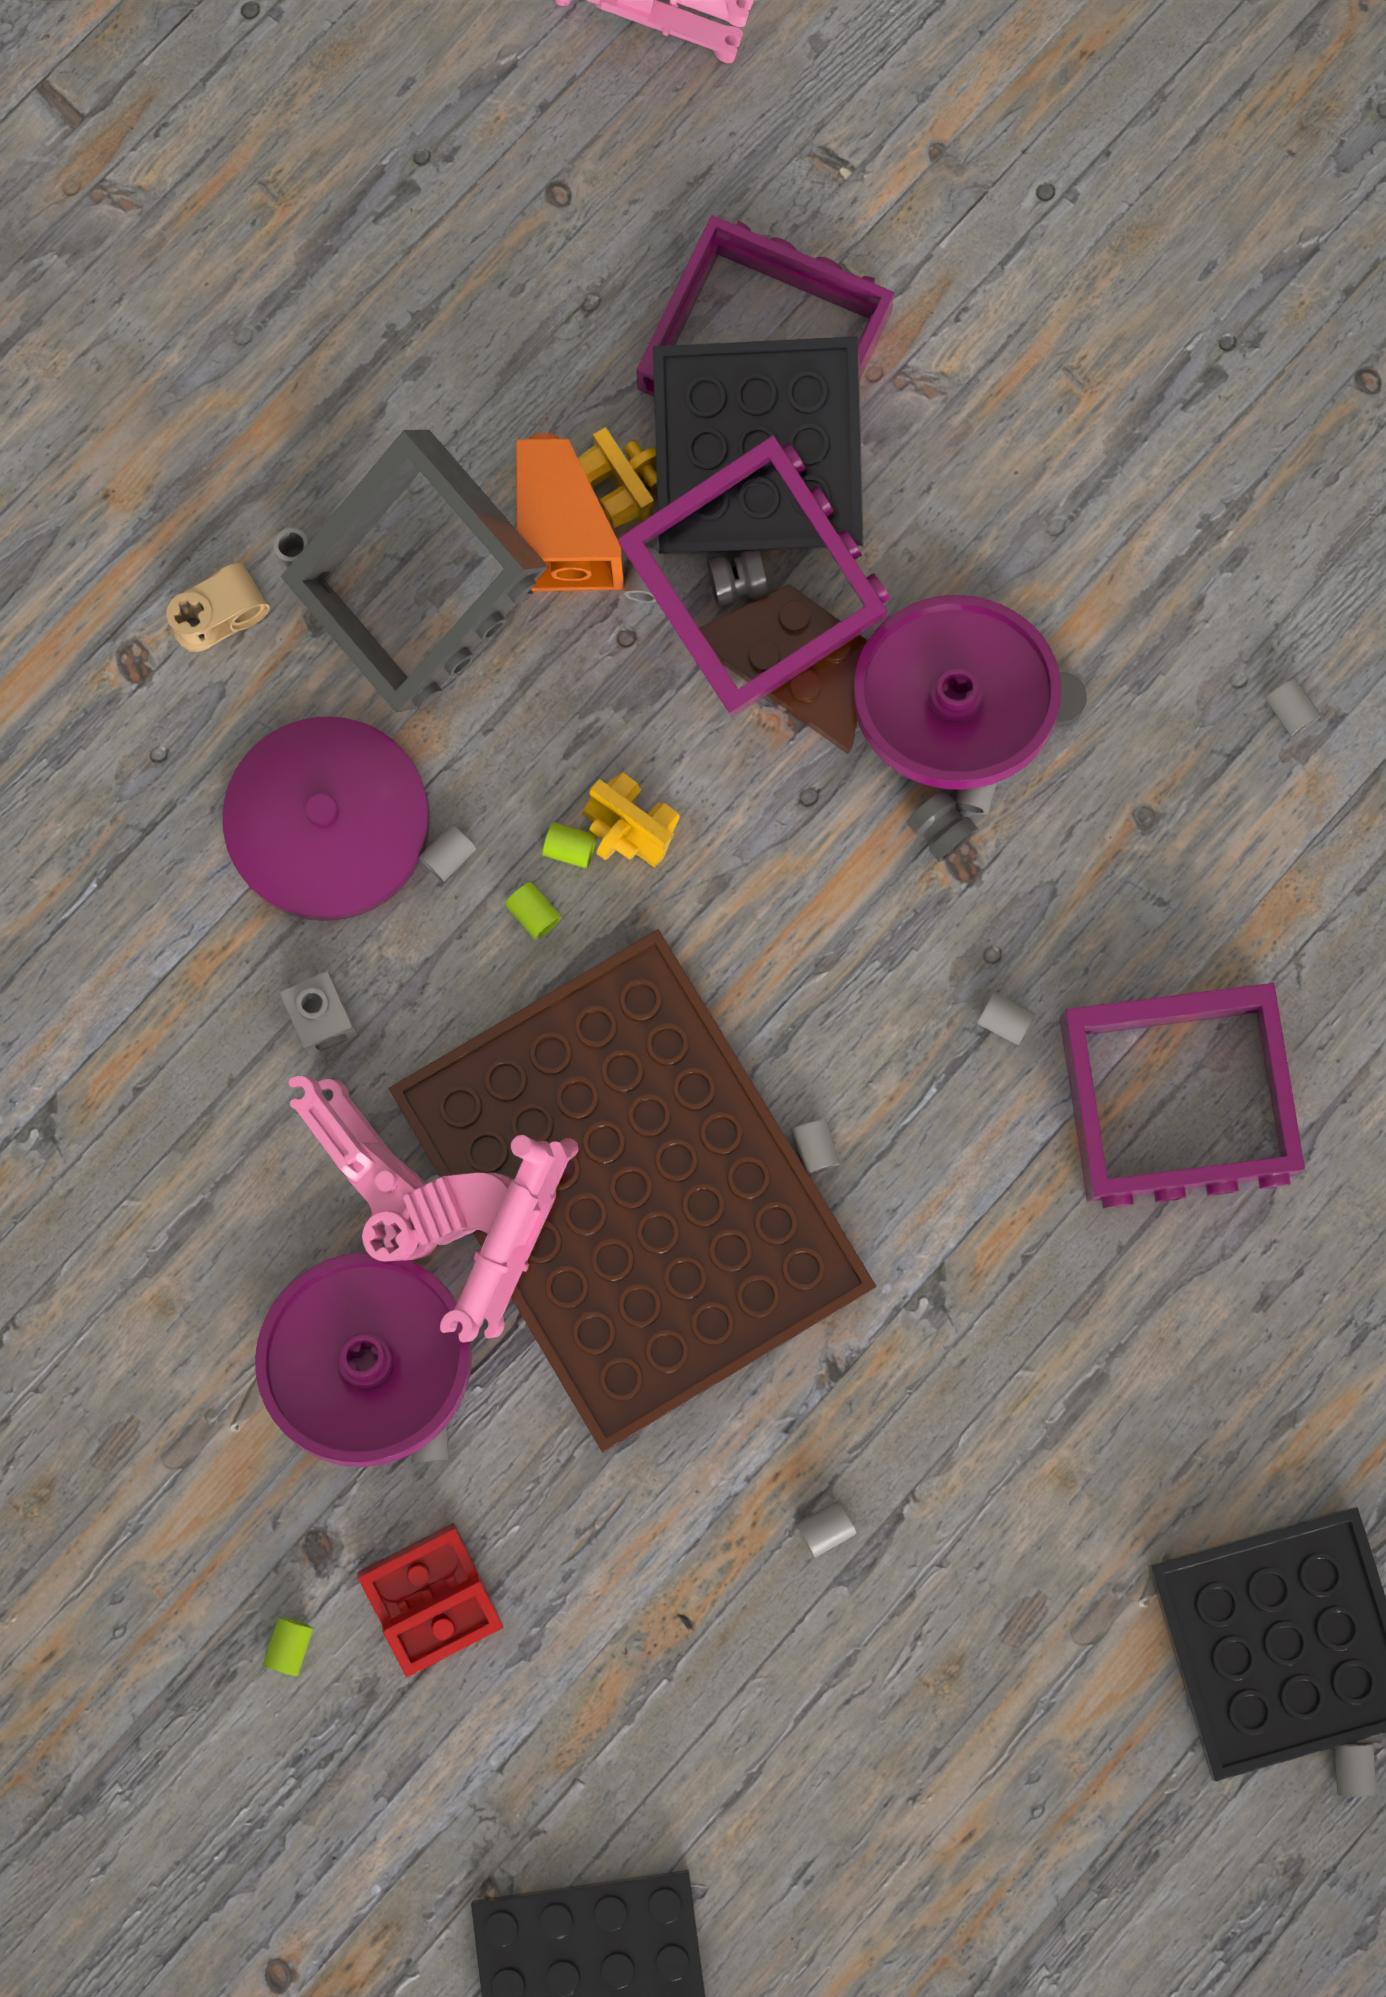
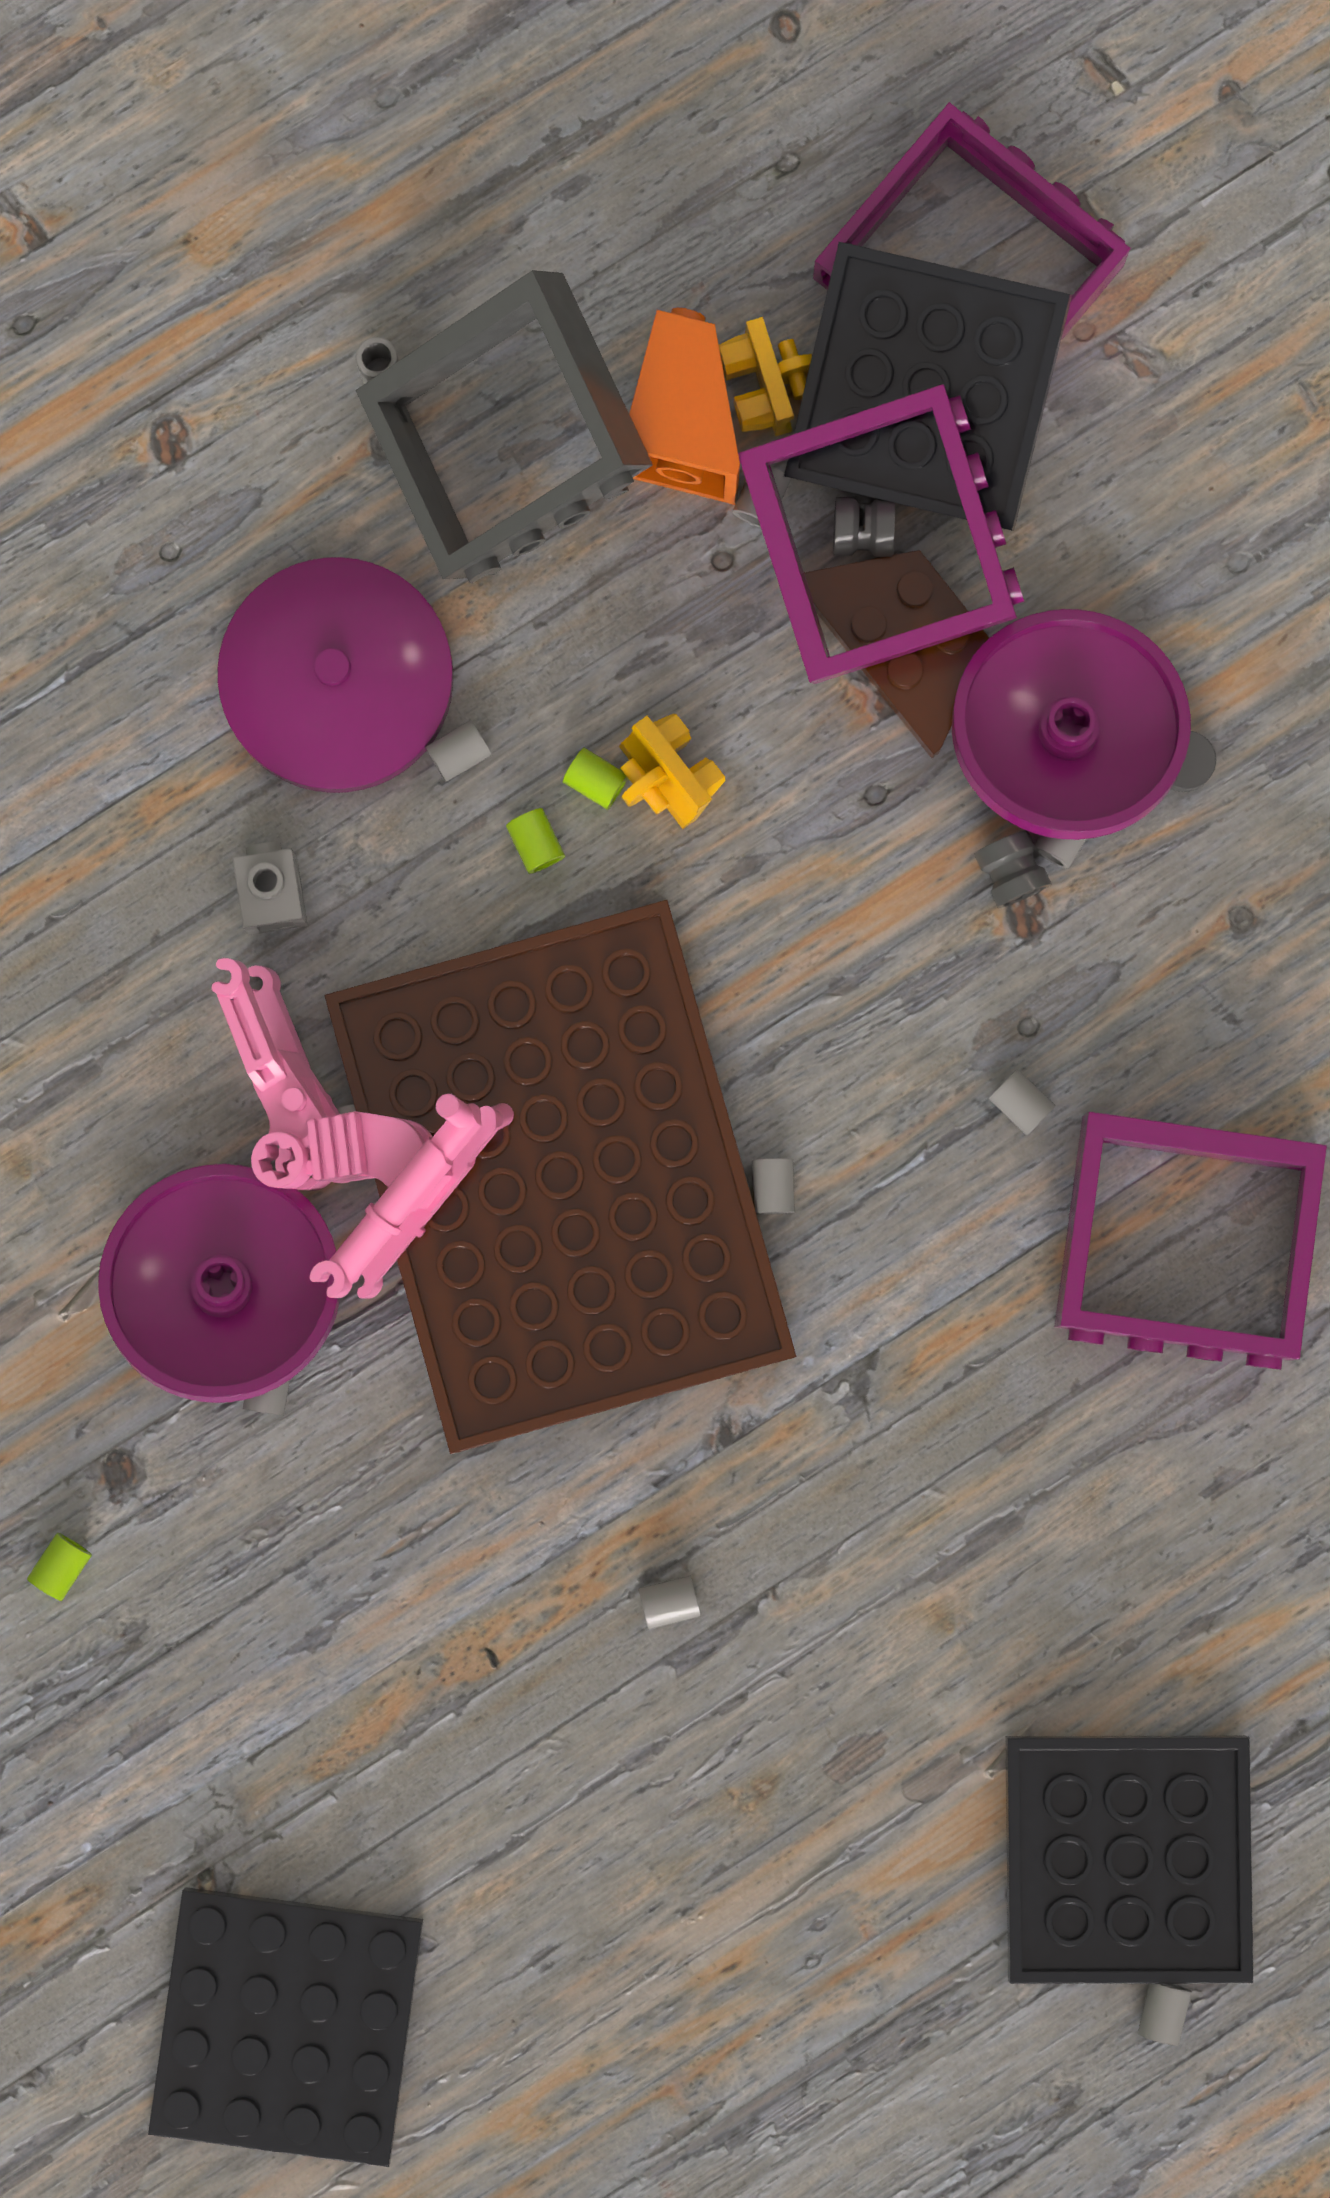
camera: 15 degrees right, 5 degrees up
tan piece [166,563,270,652] -> none
red slope [358,1523,504,1678] -> none

